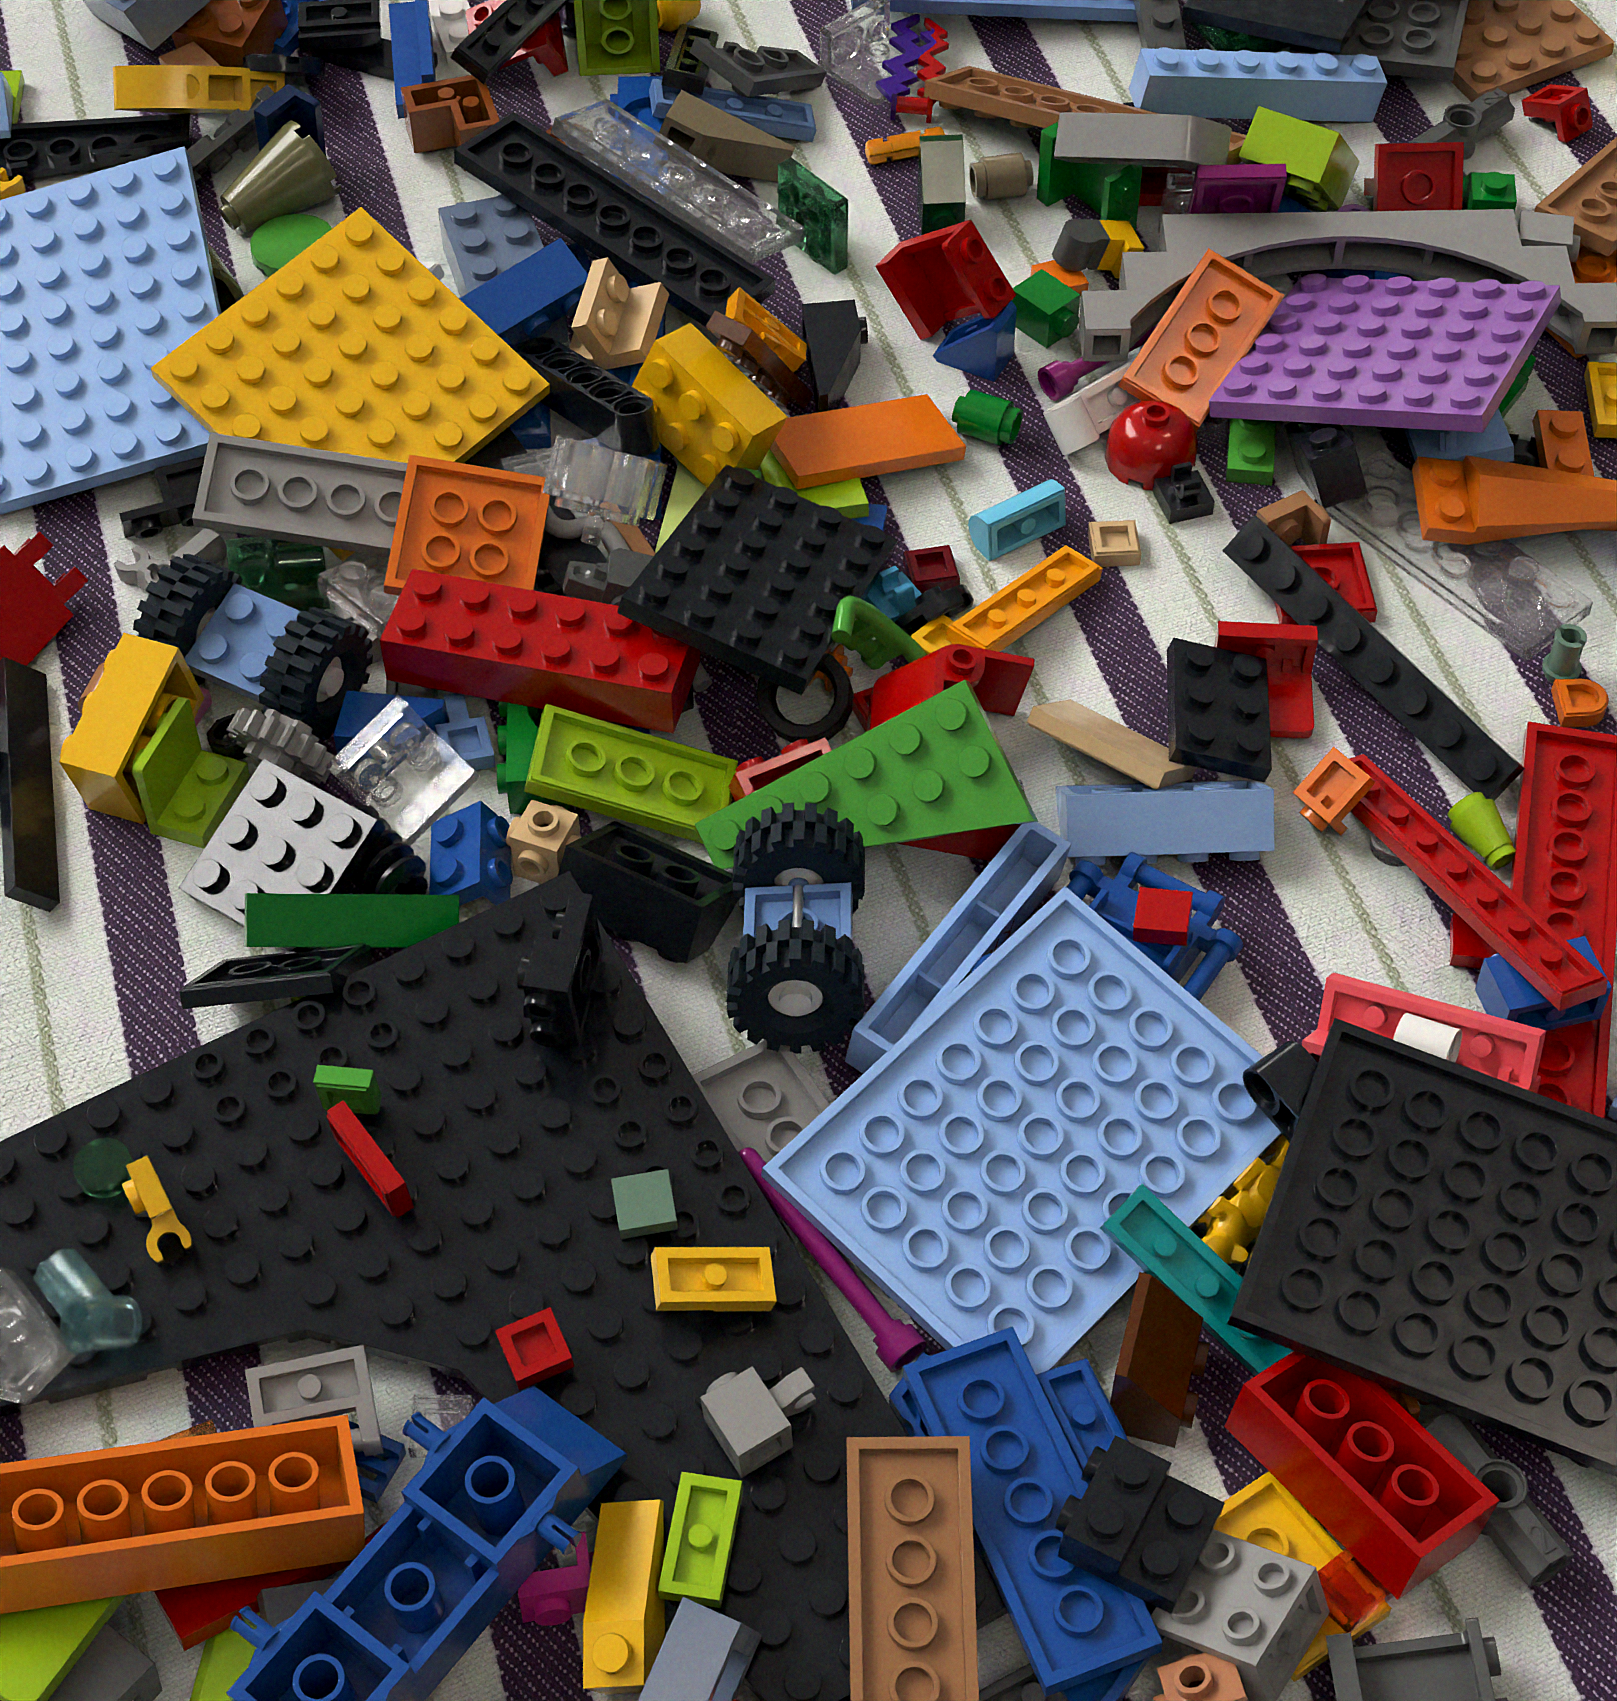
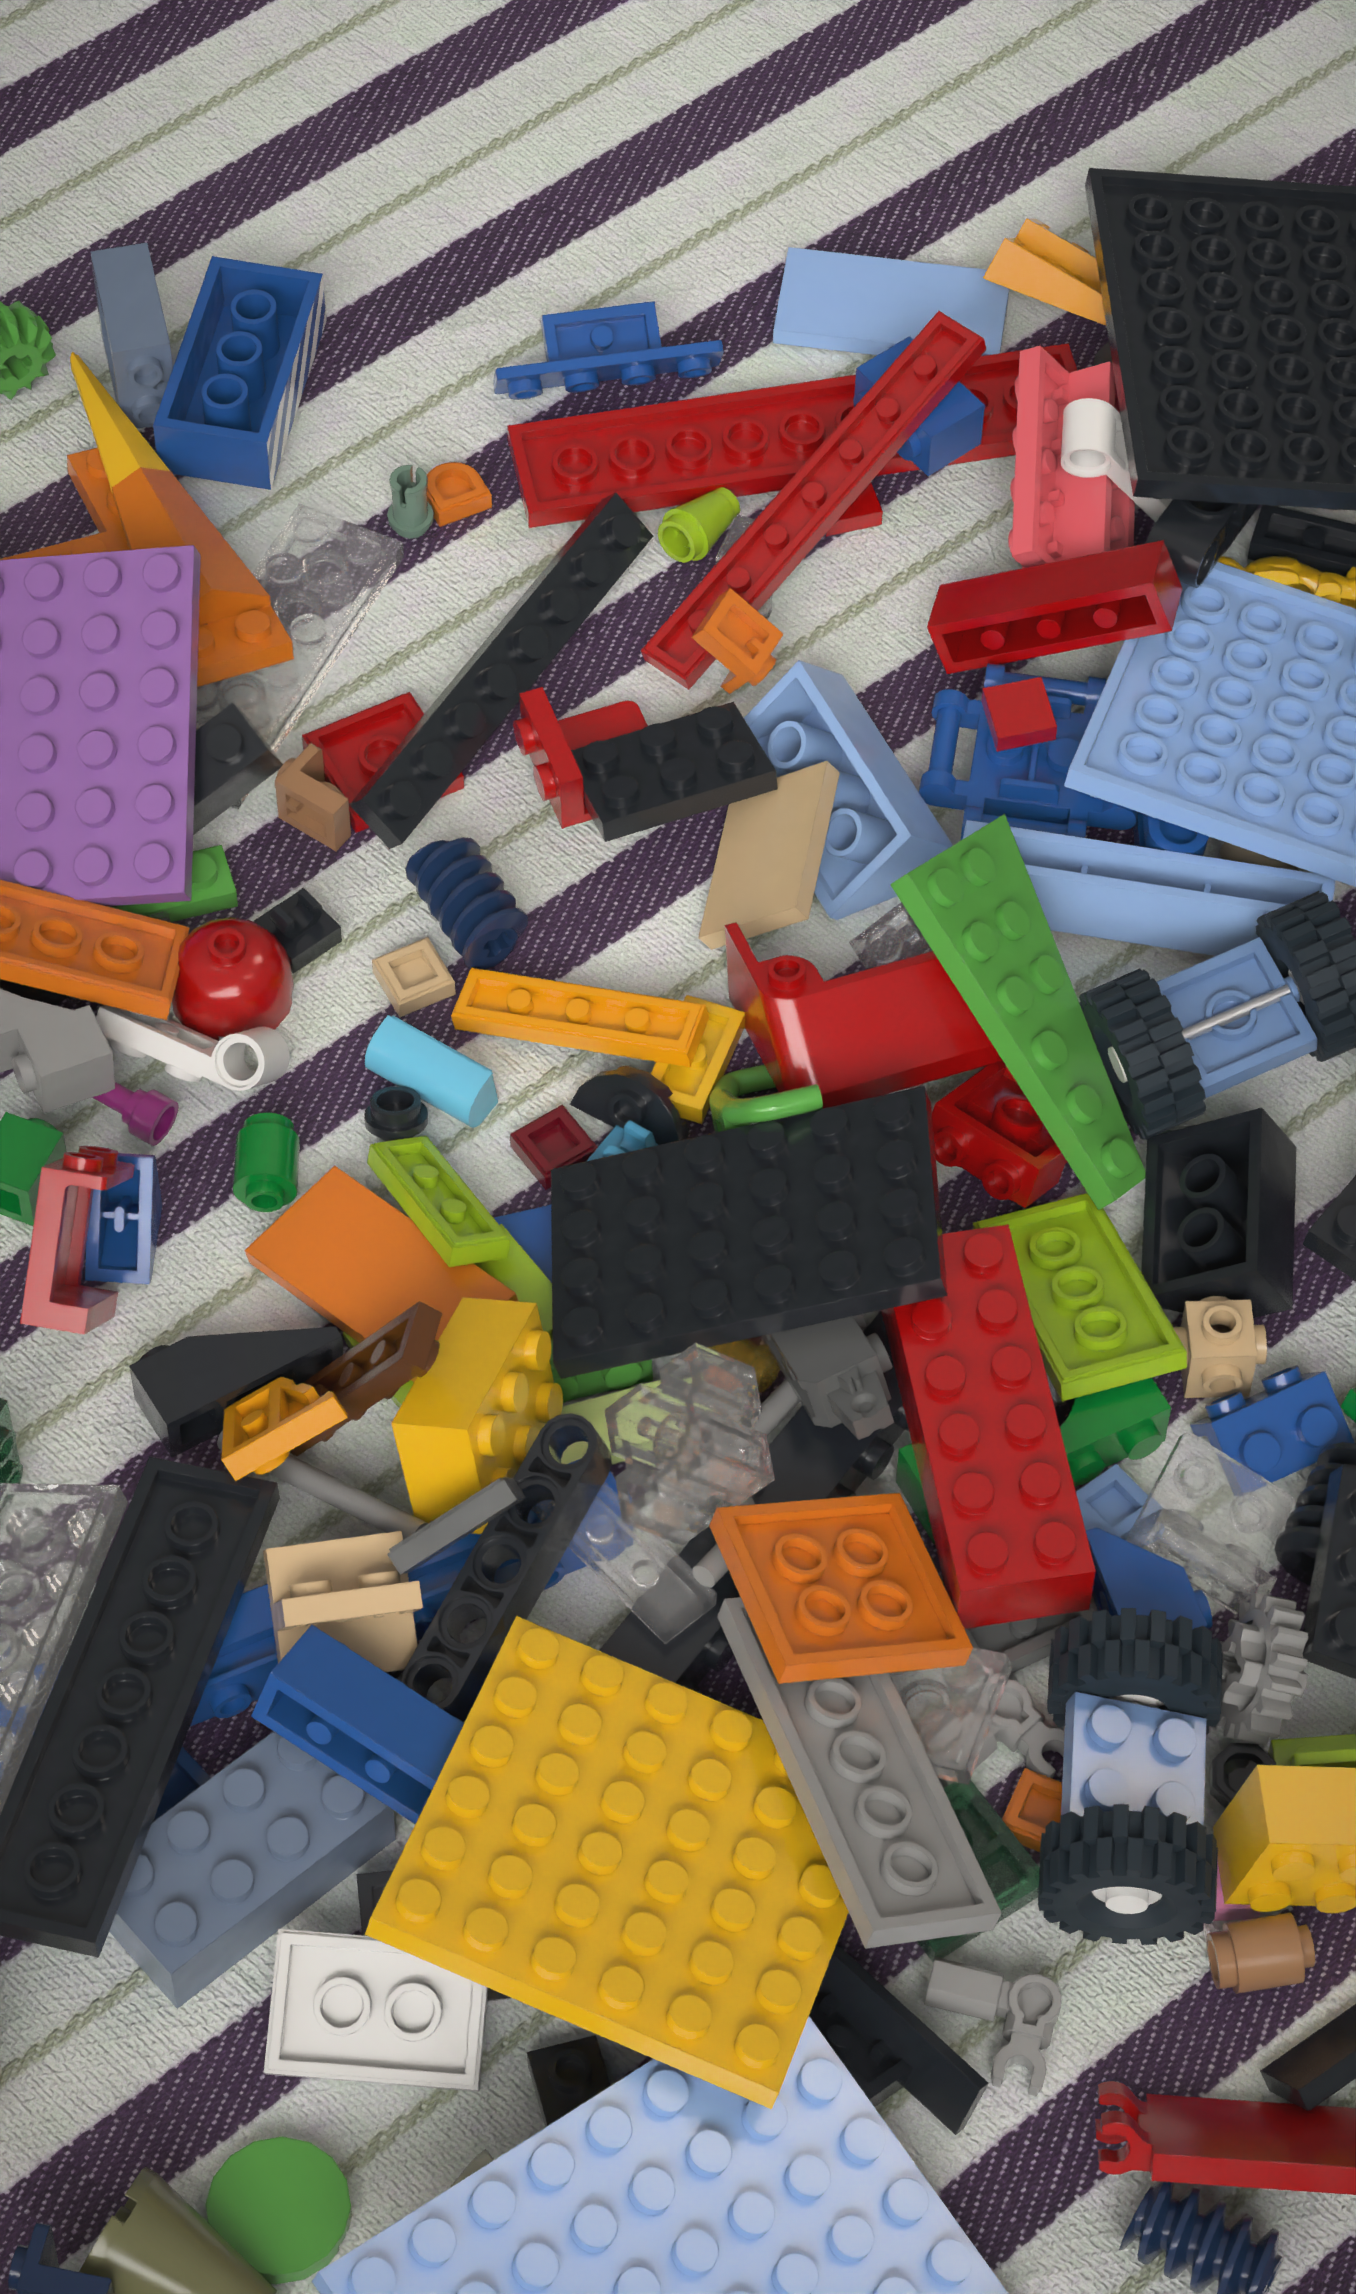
camera: 115 degrees left, 5 degrees up
none -> black plate [364,1087,428,1141]
none -> lime tile [367,1136,511,1267]
none -> dark grey tile [387,1477,526,1575]
none -> dark blue piece [405,837,528,970]
none -> red brick [927,540,1182,674]

